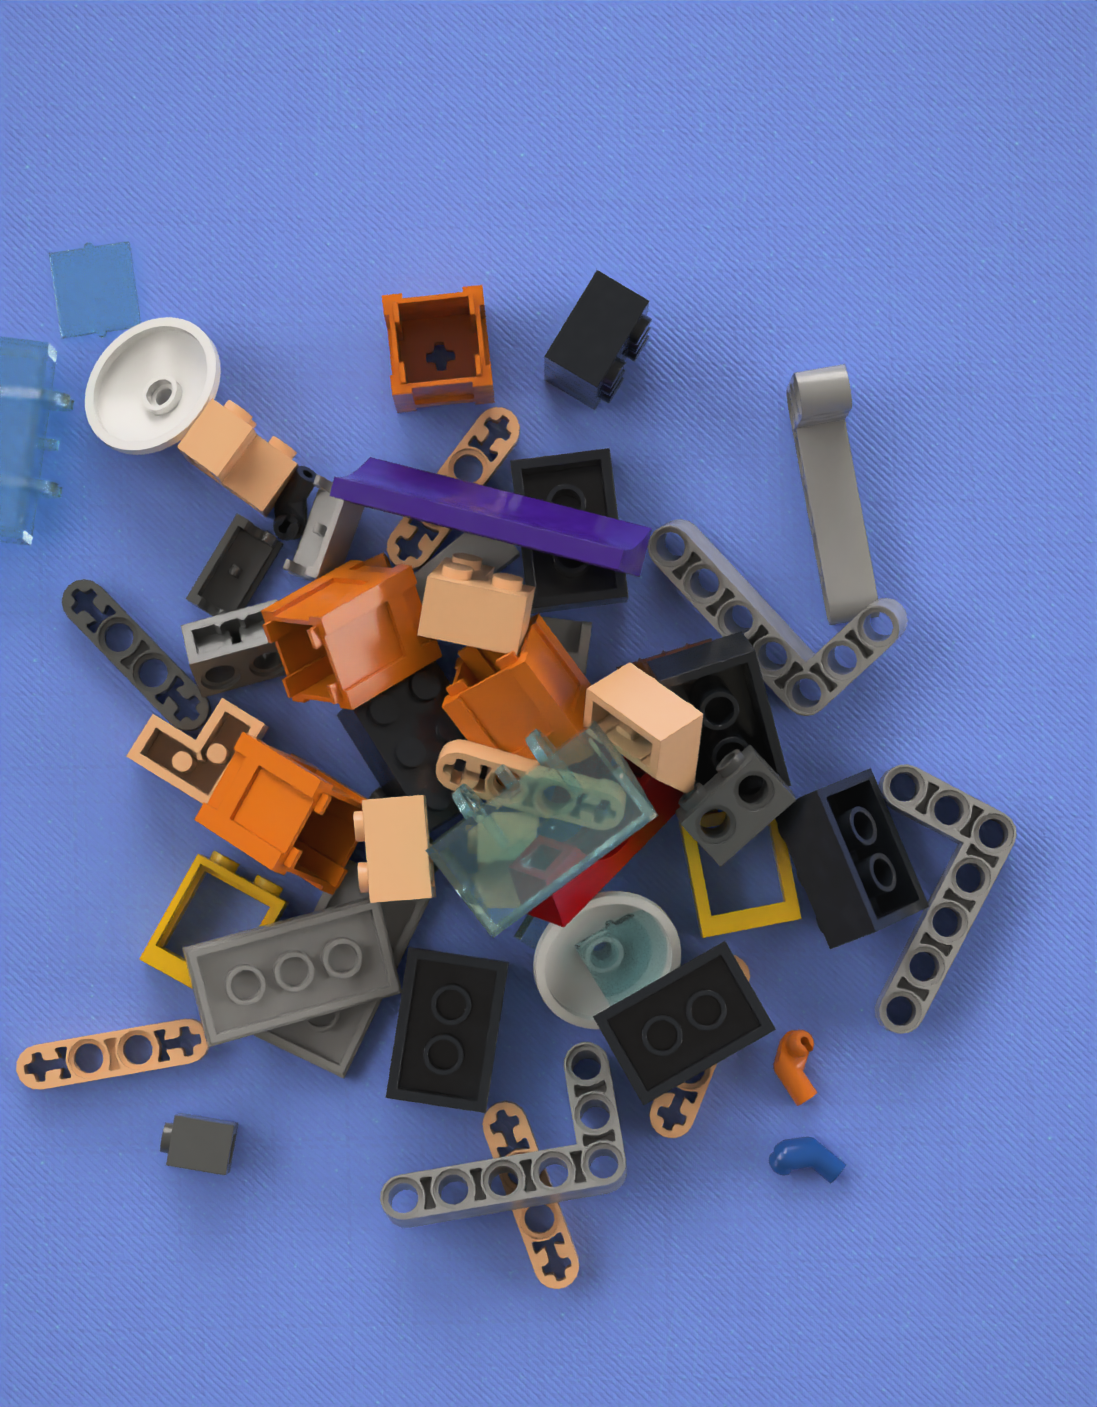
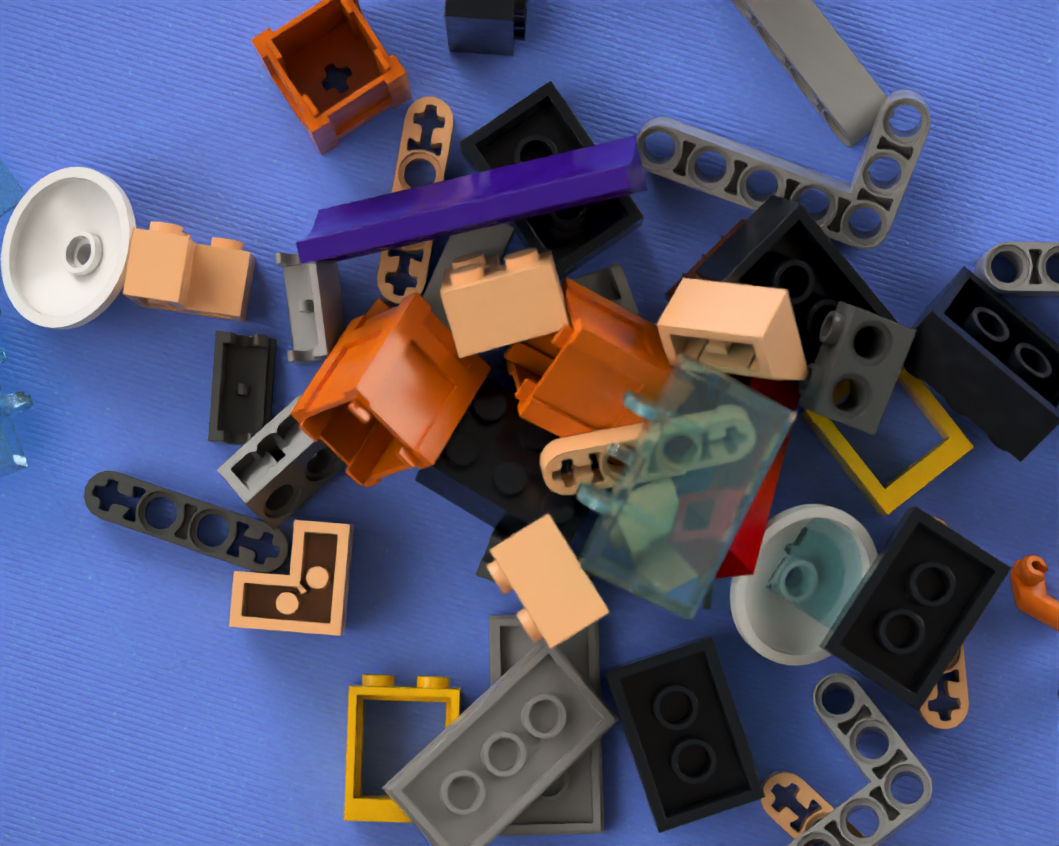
camera: 30 degrees left, 0 degrees up
orange container [194,732,368,895] -> none
black arm [273,466,317,541] -> none

